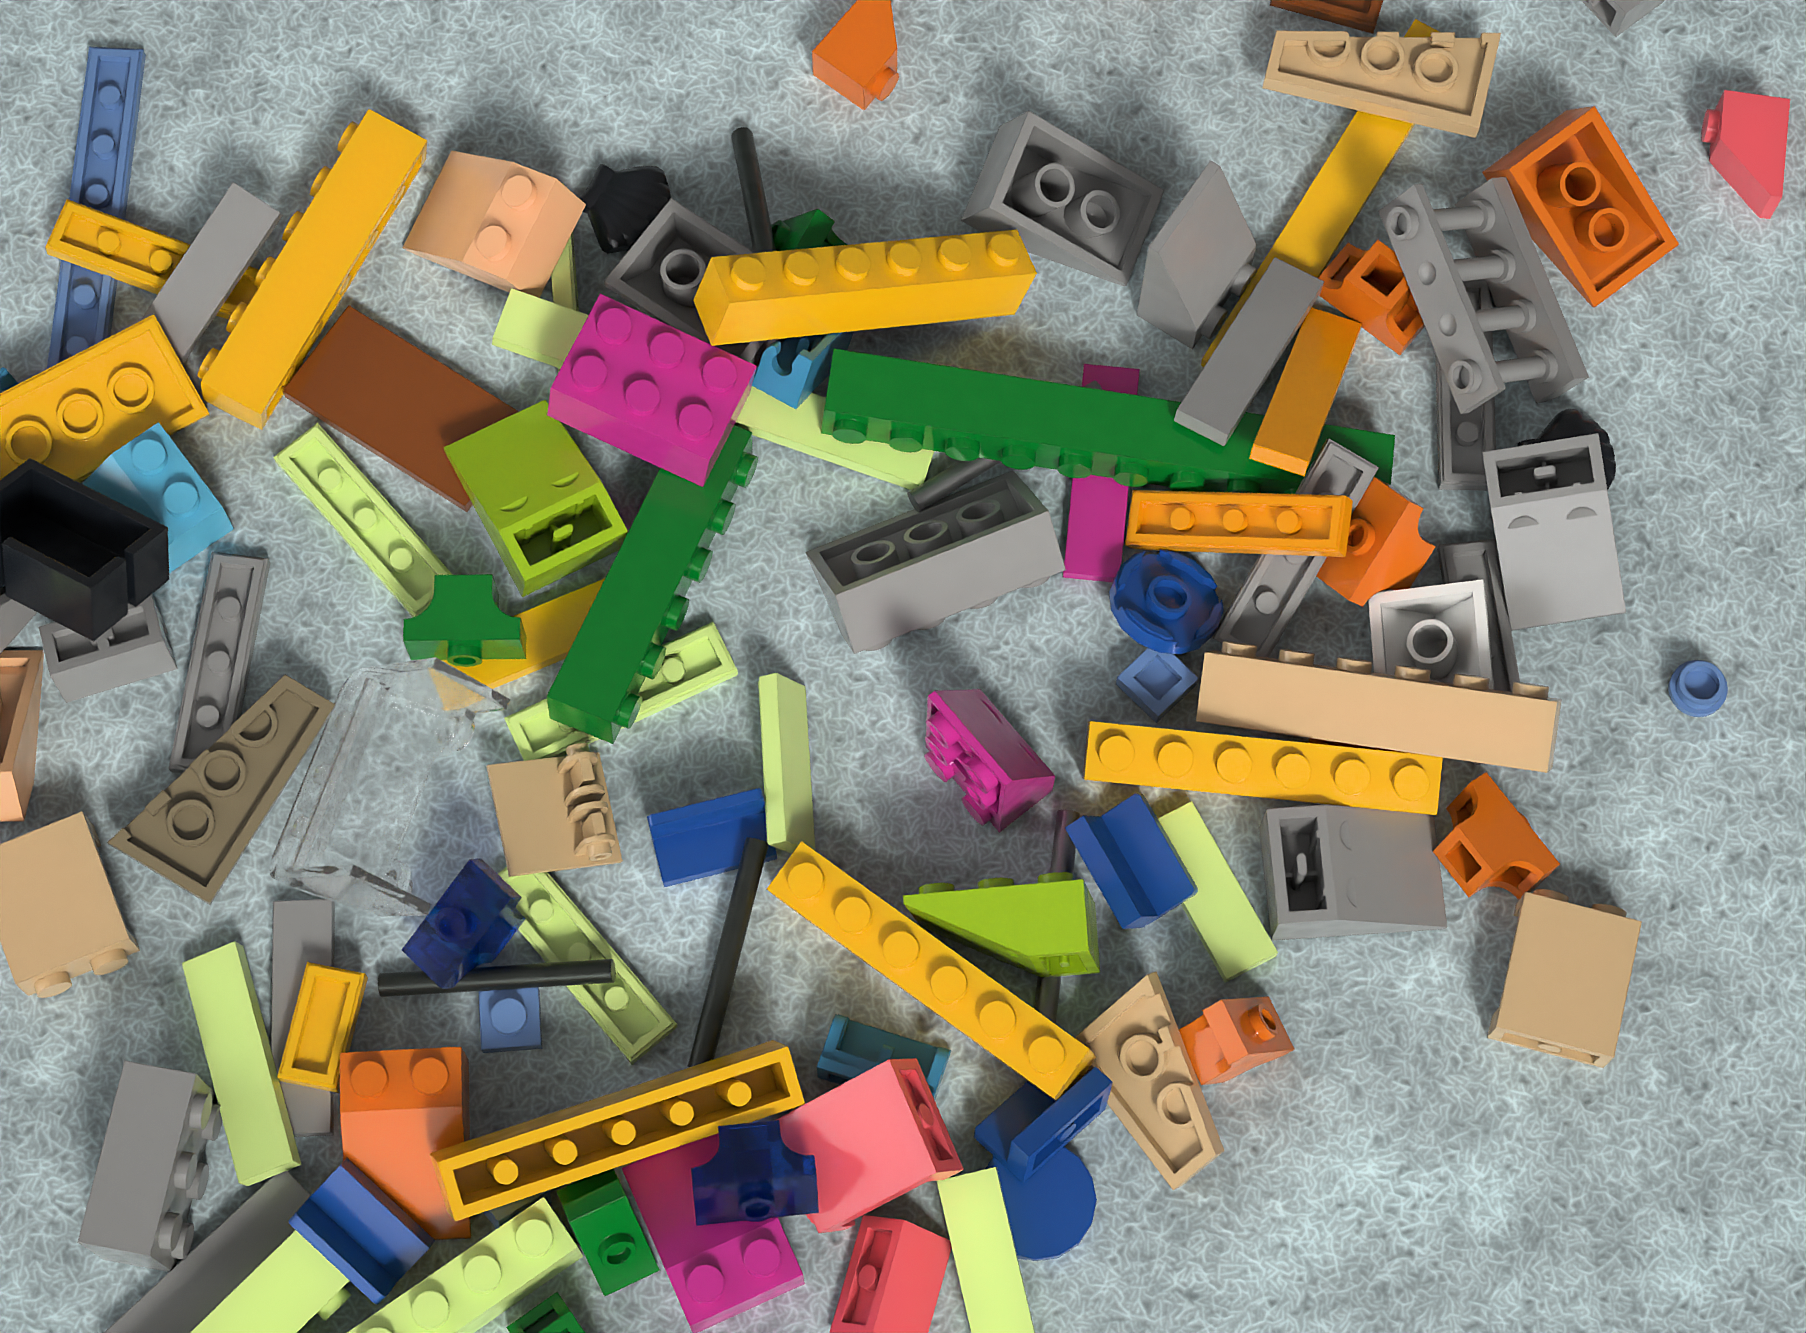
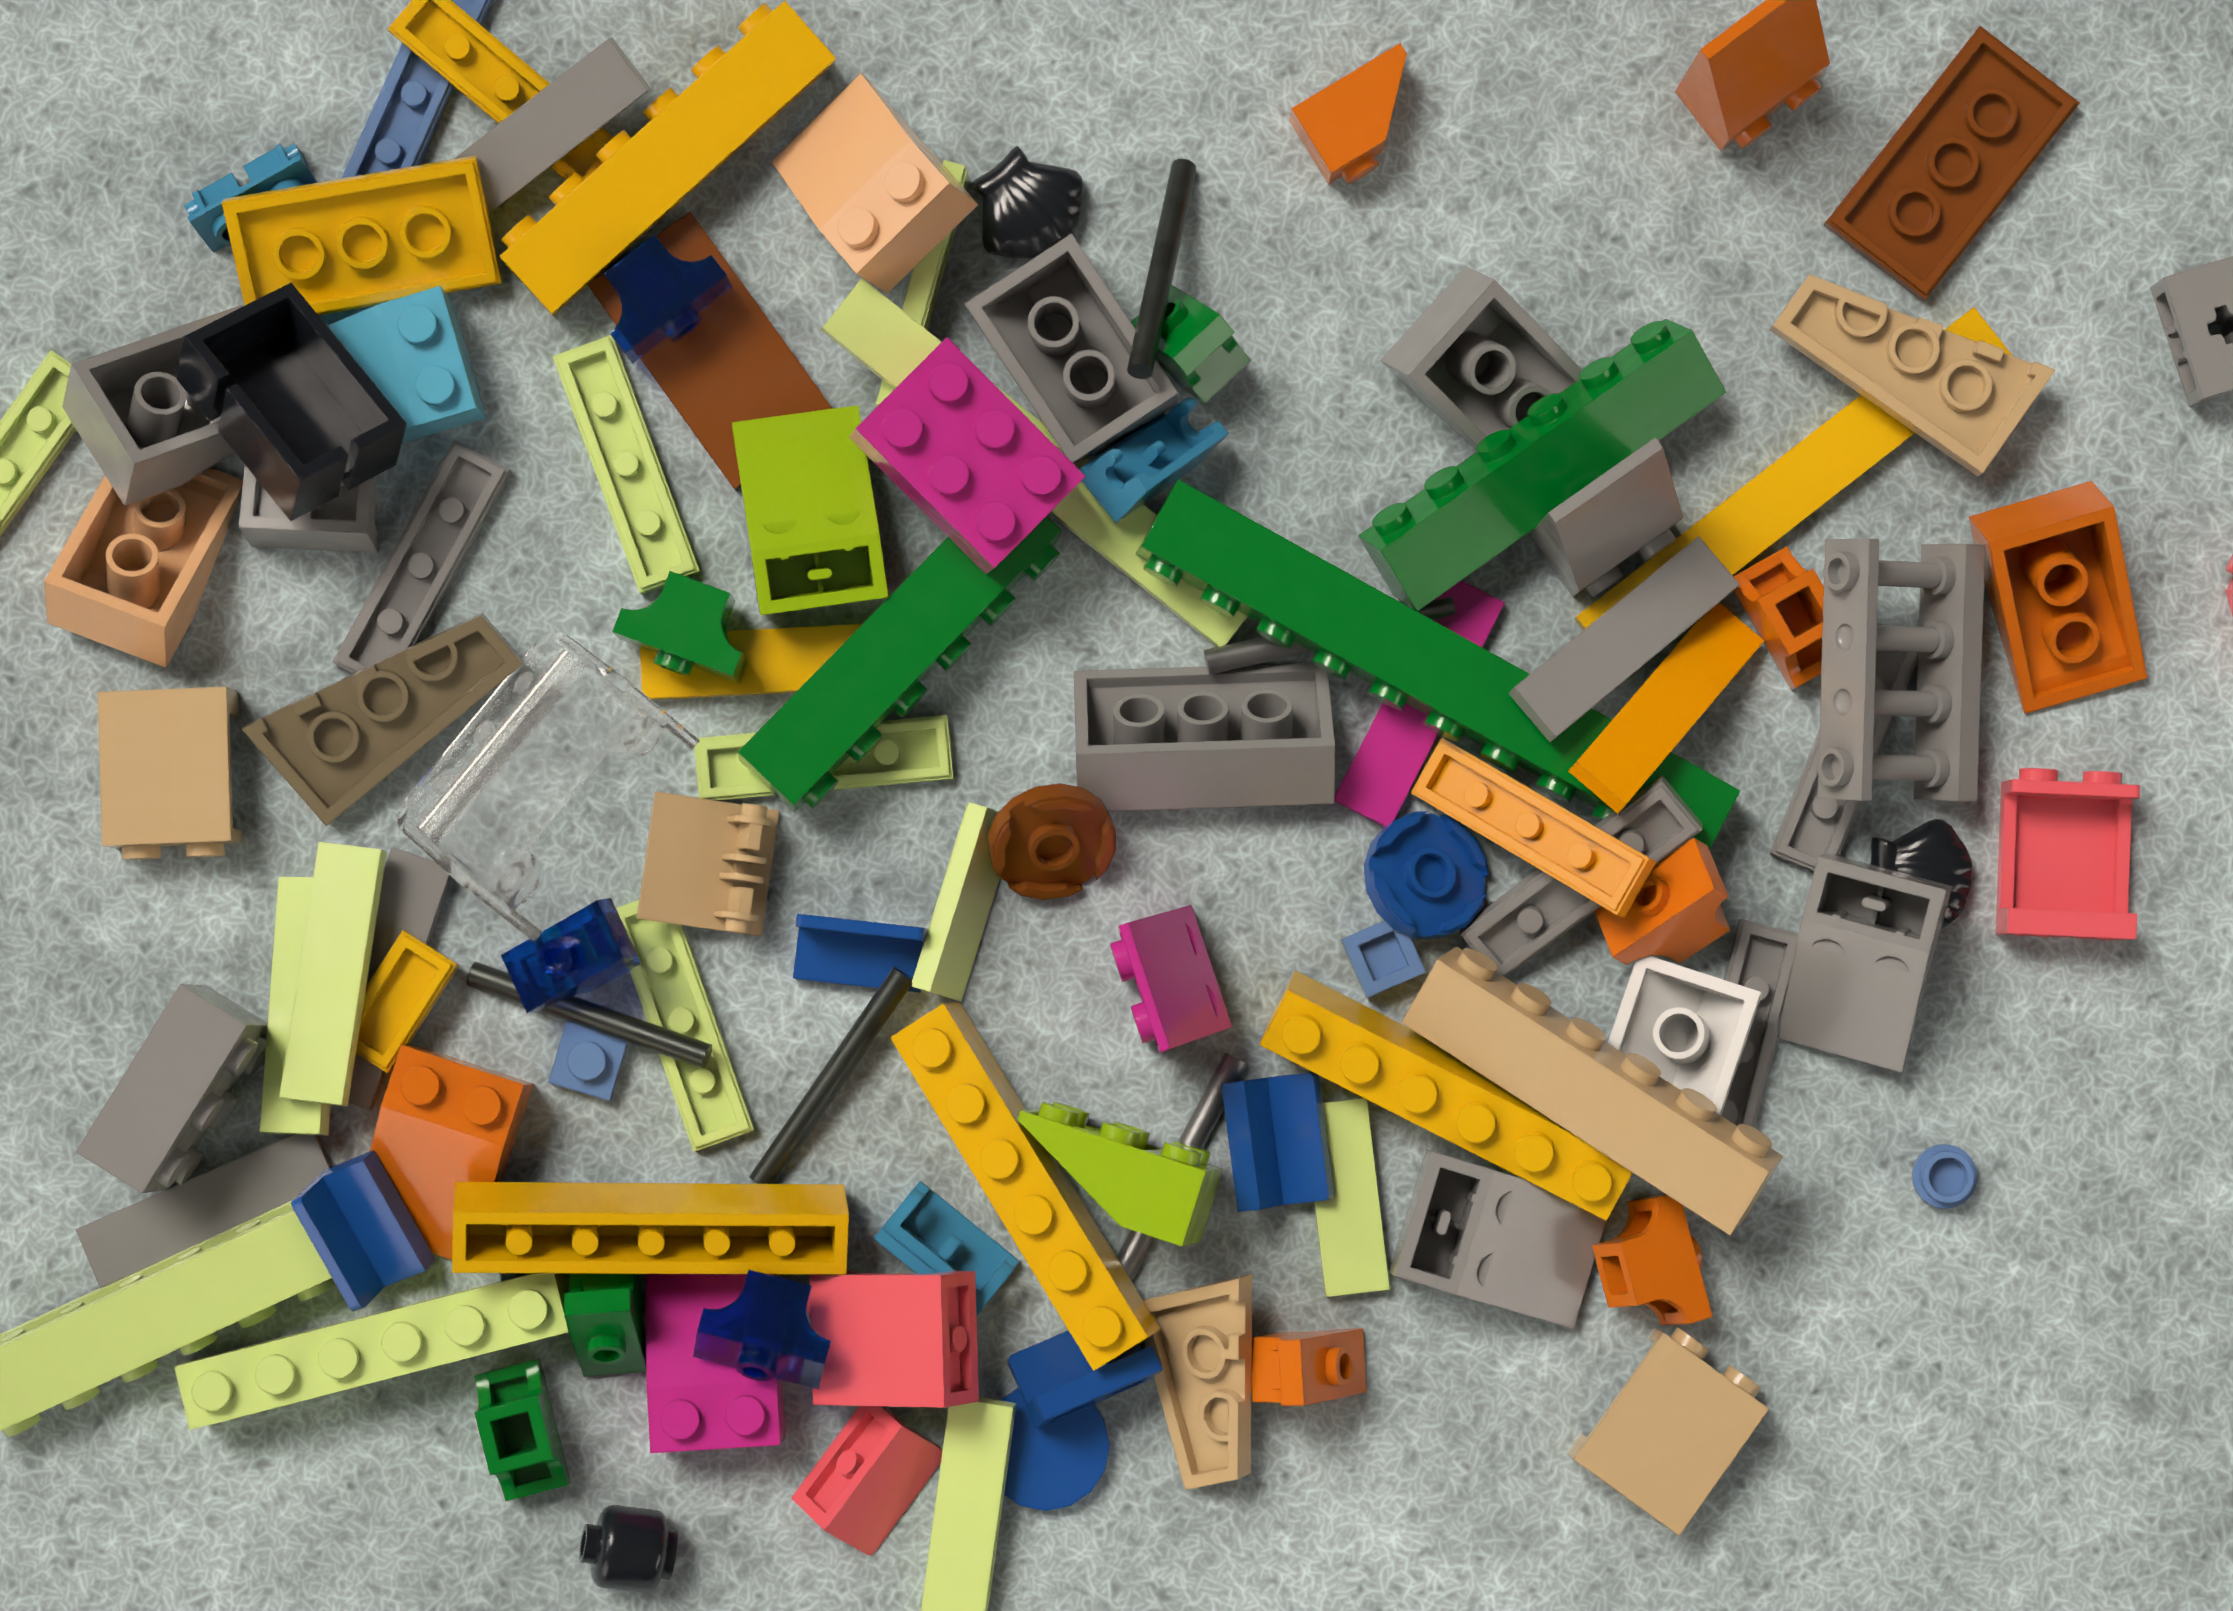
camera: 20 degrees right, 15 degrees up
yellow brick [693,229,1037,346] -> none
none -> yellowish green tile [279,842,387,1107]
none -> clear blue brick [604,235,733,364]
none -> dark orange tile [988,783,1116,900]
none -> green brick [1358,319,1727,611]
none -> coral panel [1995,768,2140,941]

